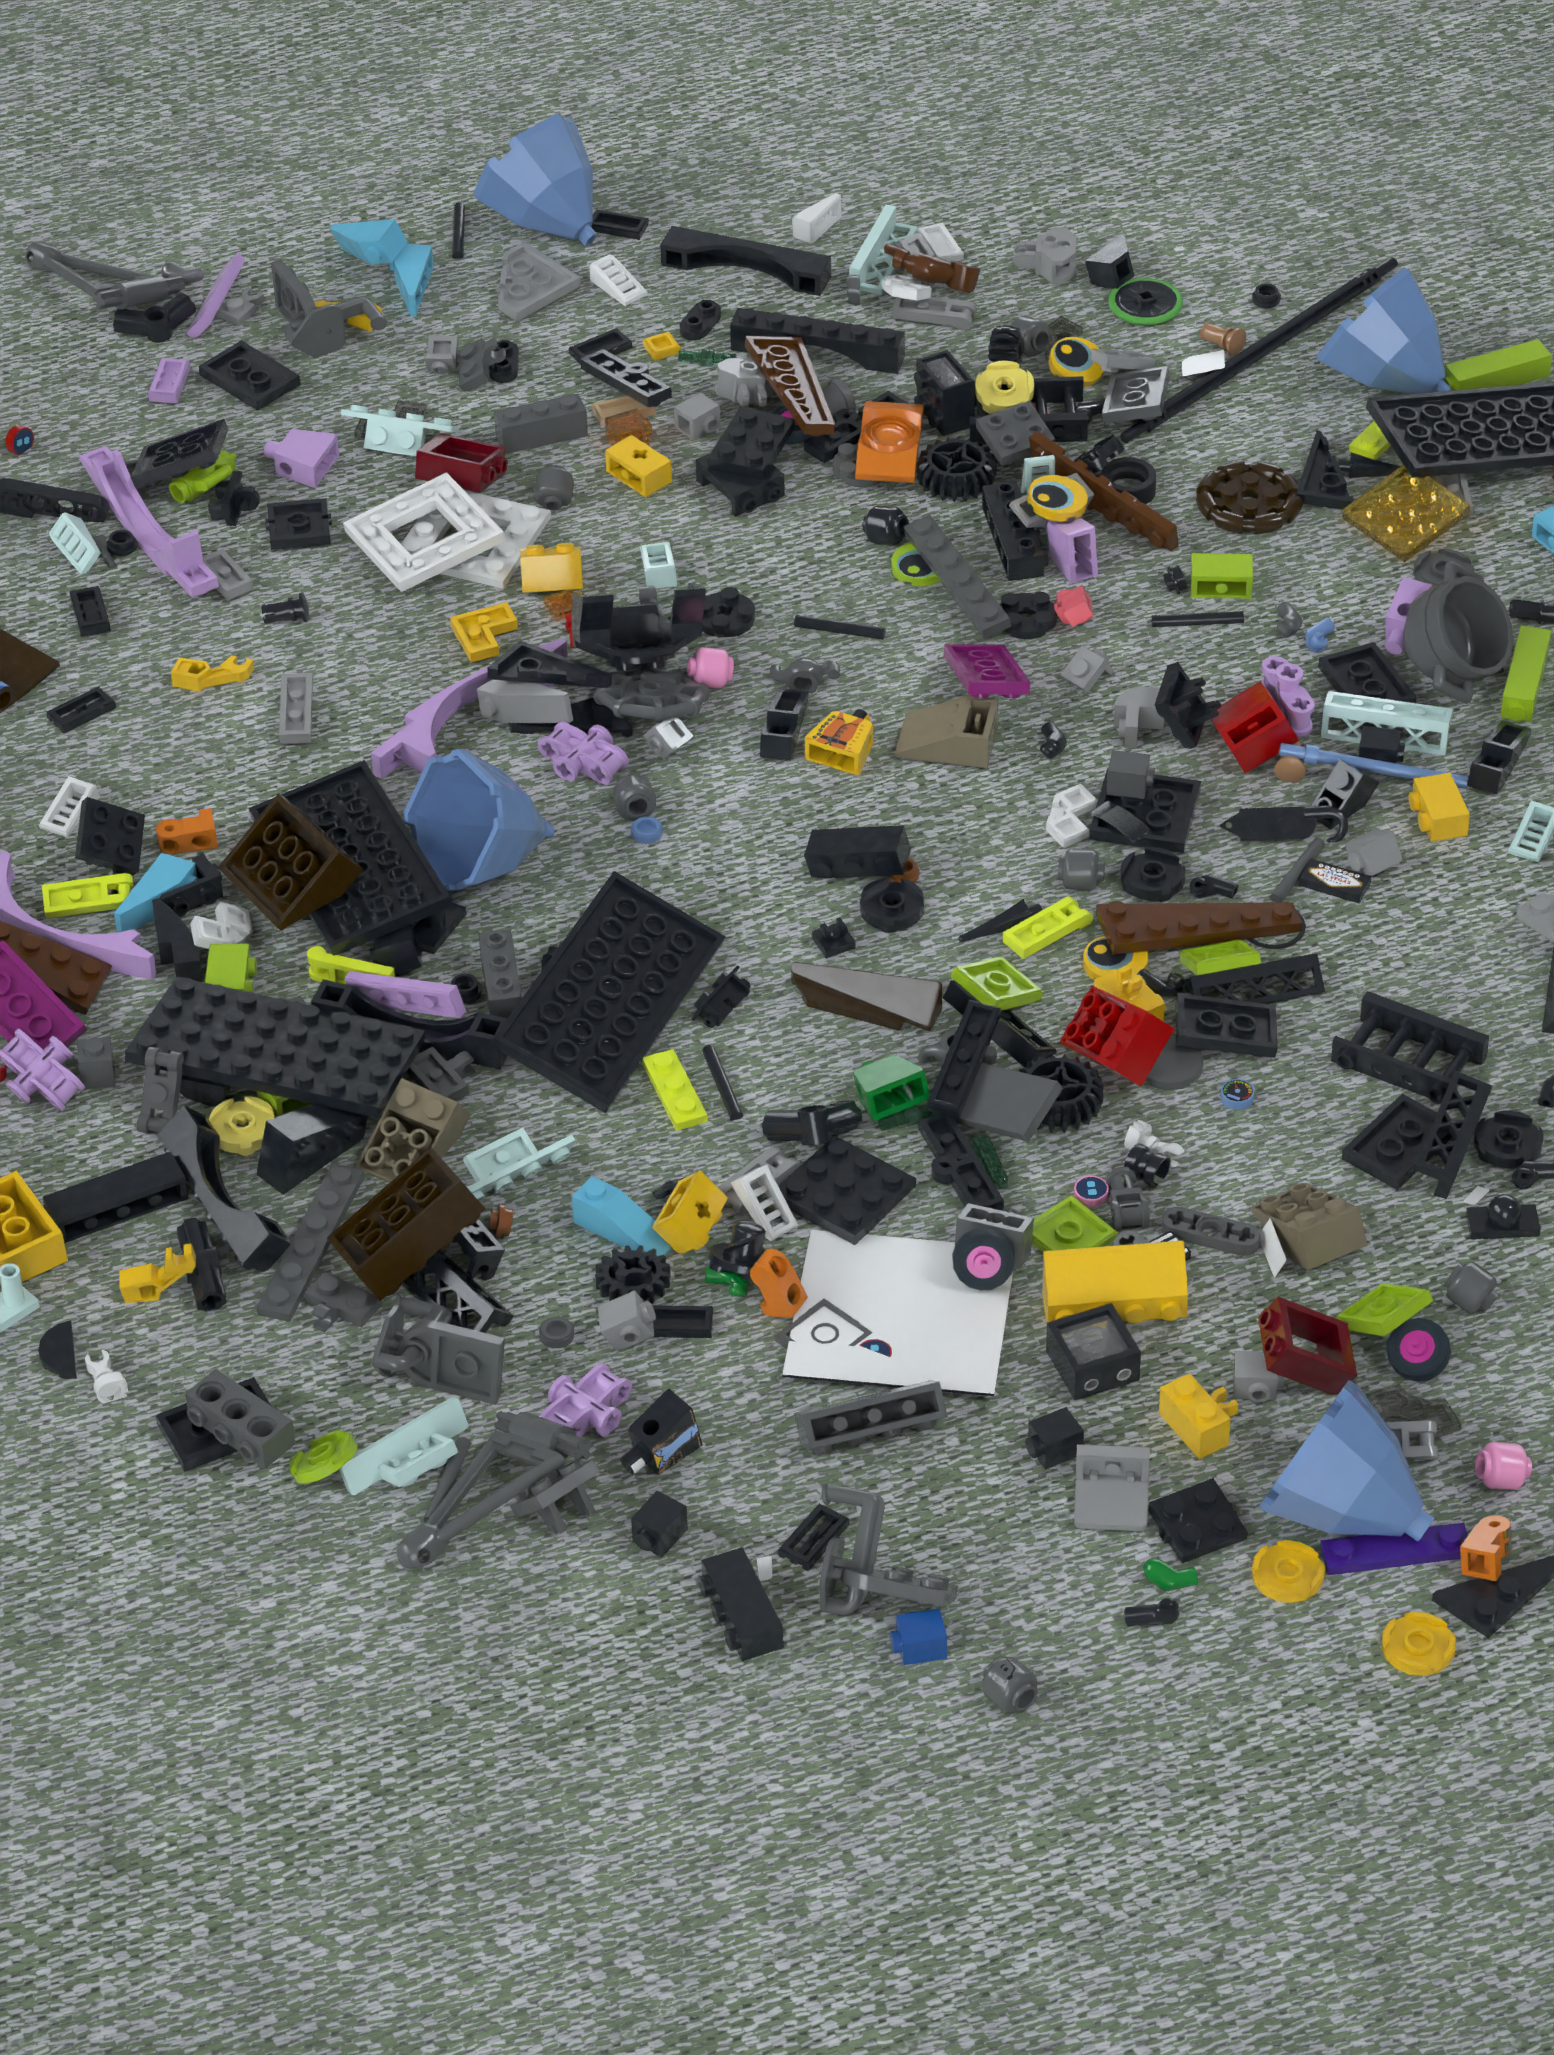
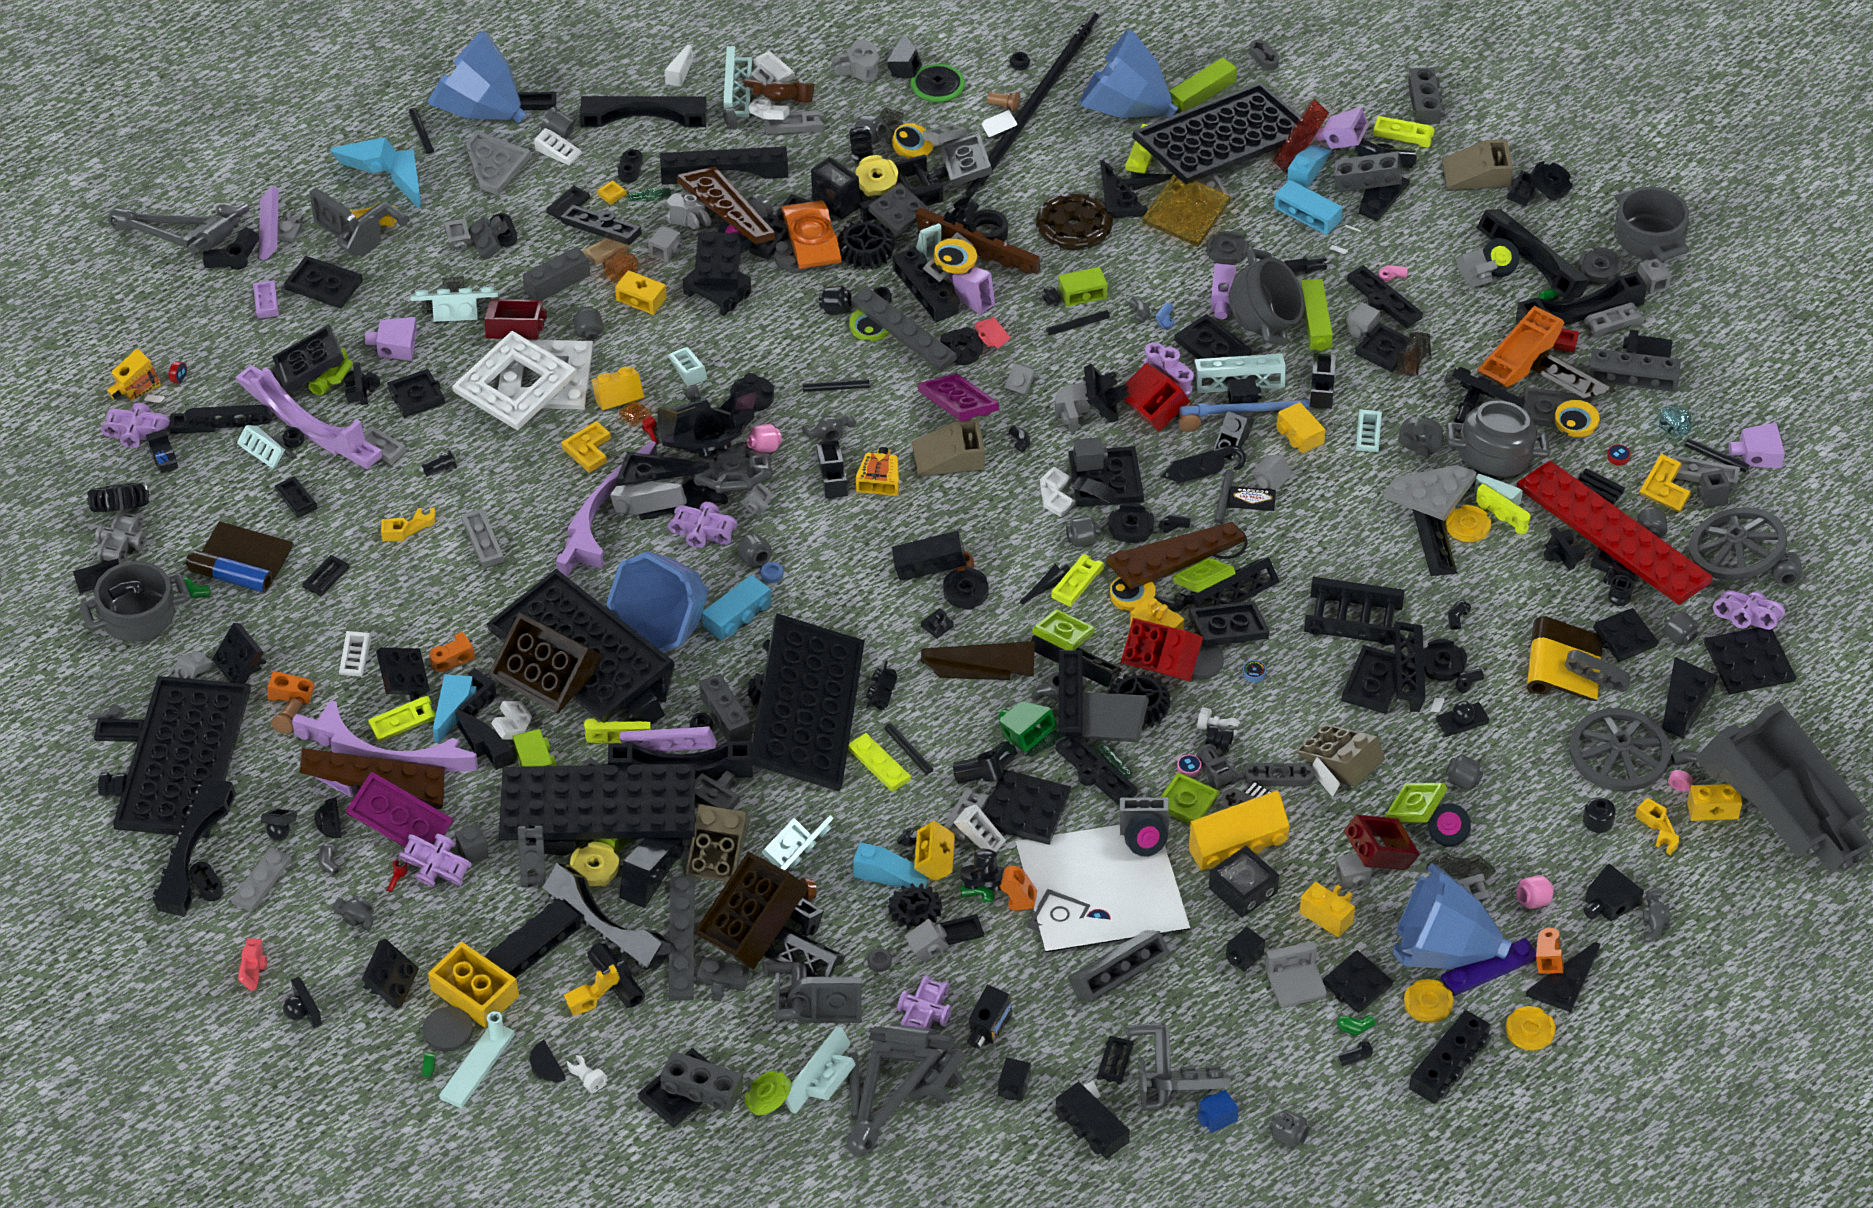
camera: 20 degrees left, 5 degrees up
none -> dark grey piece [541,107,575,139]
none -> medium azure brick [702,575,772,640]
none -> black plate [873,286,892,303]
none -> black brick [1409,1009,1491,1104]

